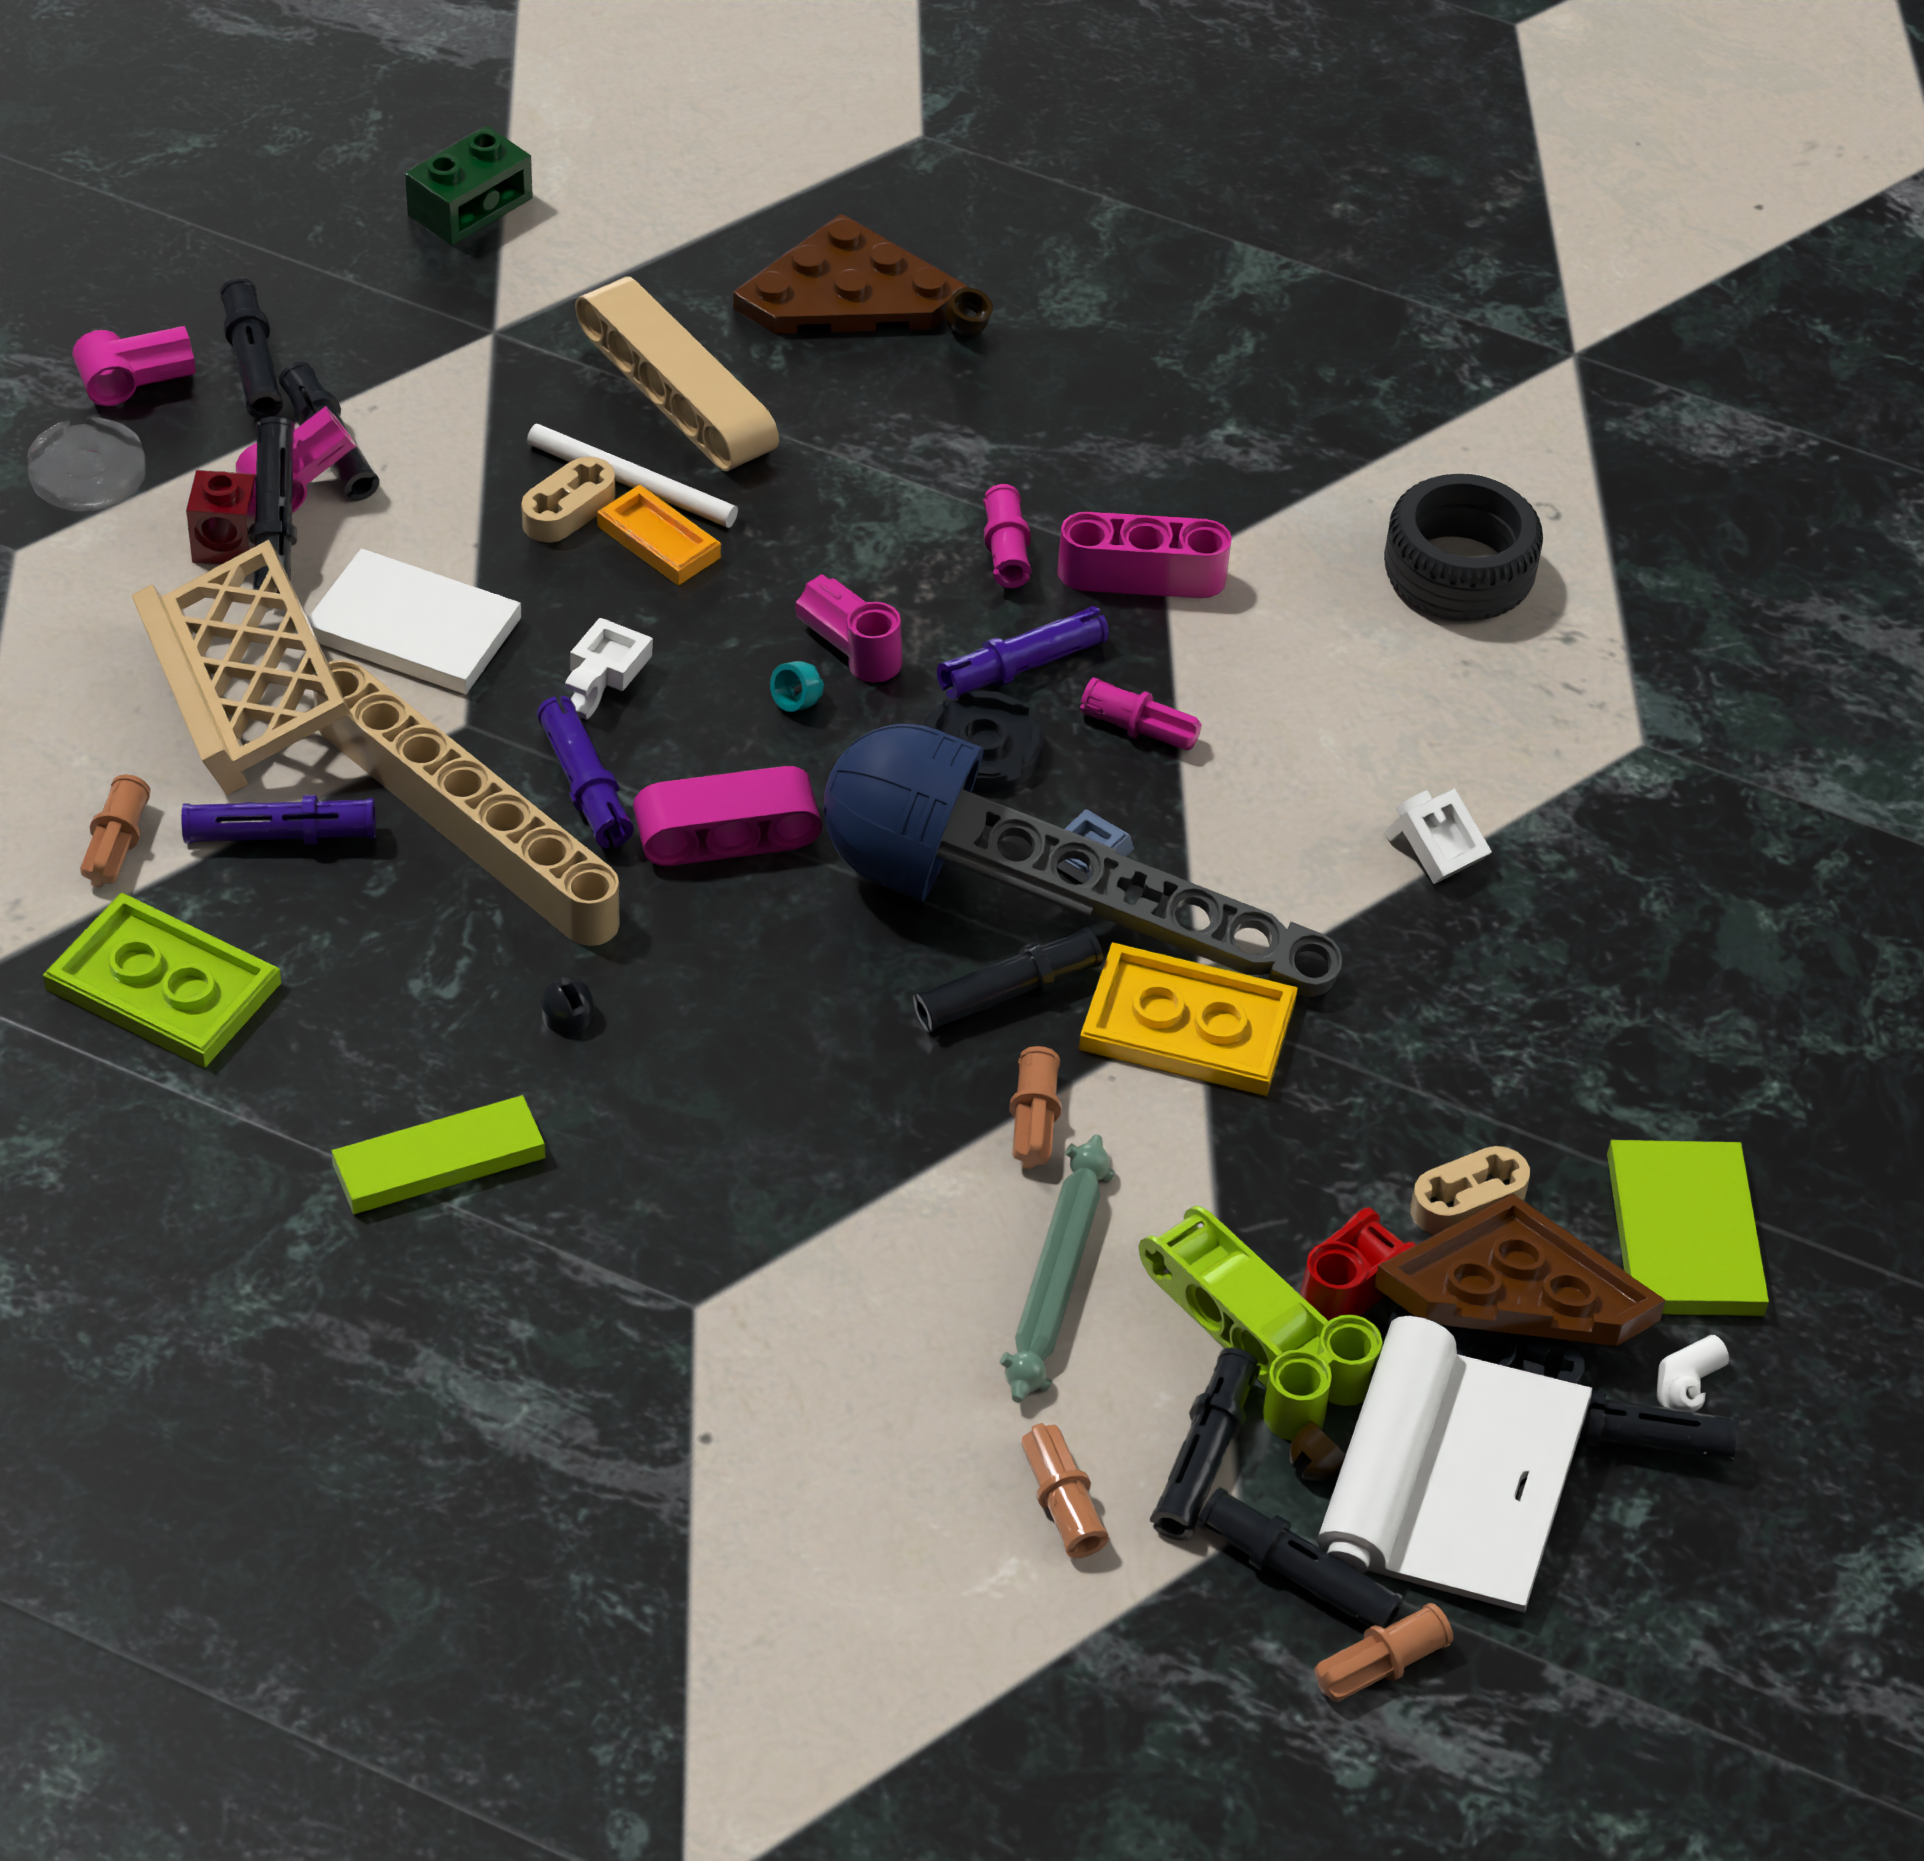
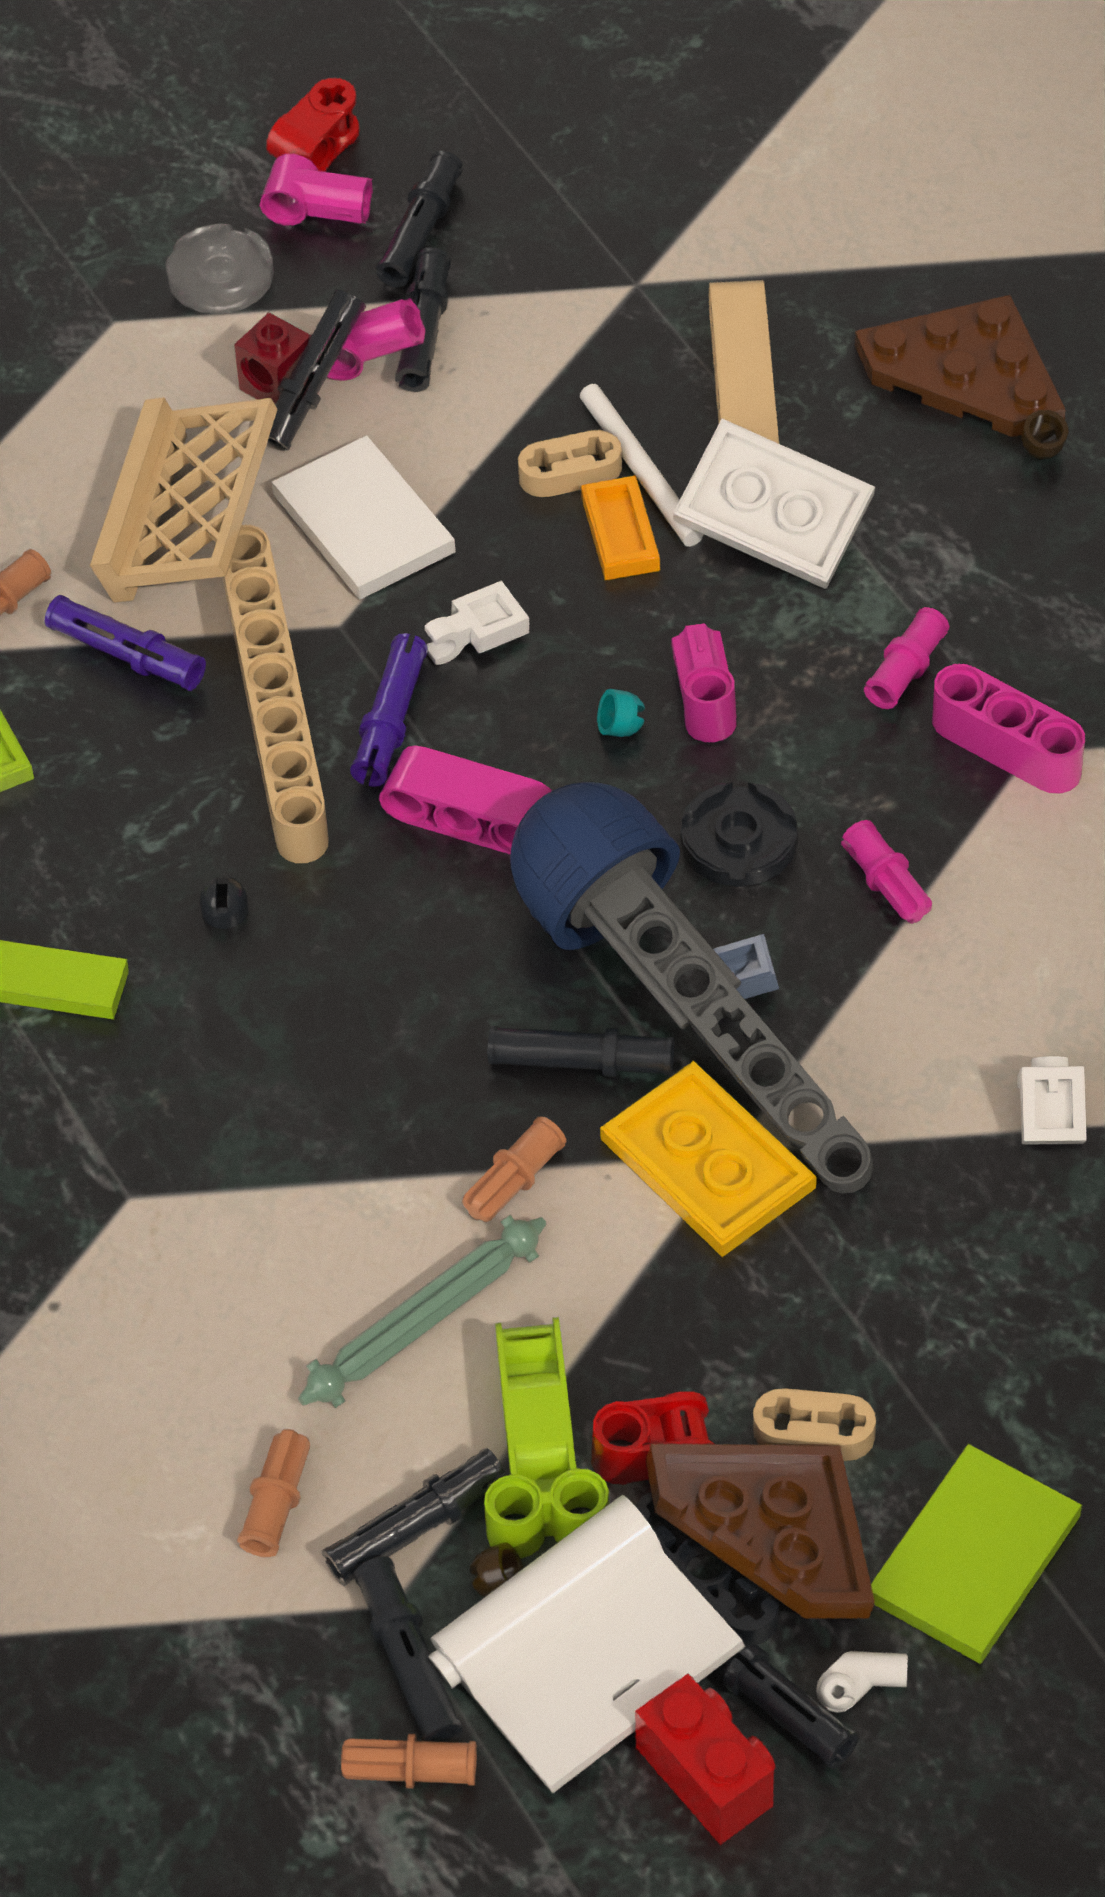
camera: 40 degrees right, 5 degrees up
dark green brick [405,125,533,246] -> none
dark purple pin [937,606,1109,700] -> none
none -> red piece [266,78,360,172]
none -> red brick [635,1673,776,1845]
none -> white tile [673,419,875,589]

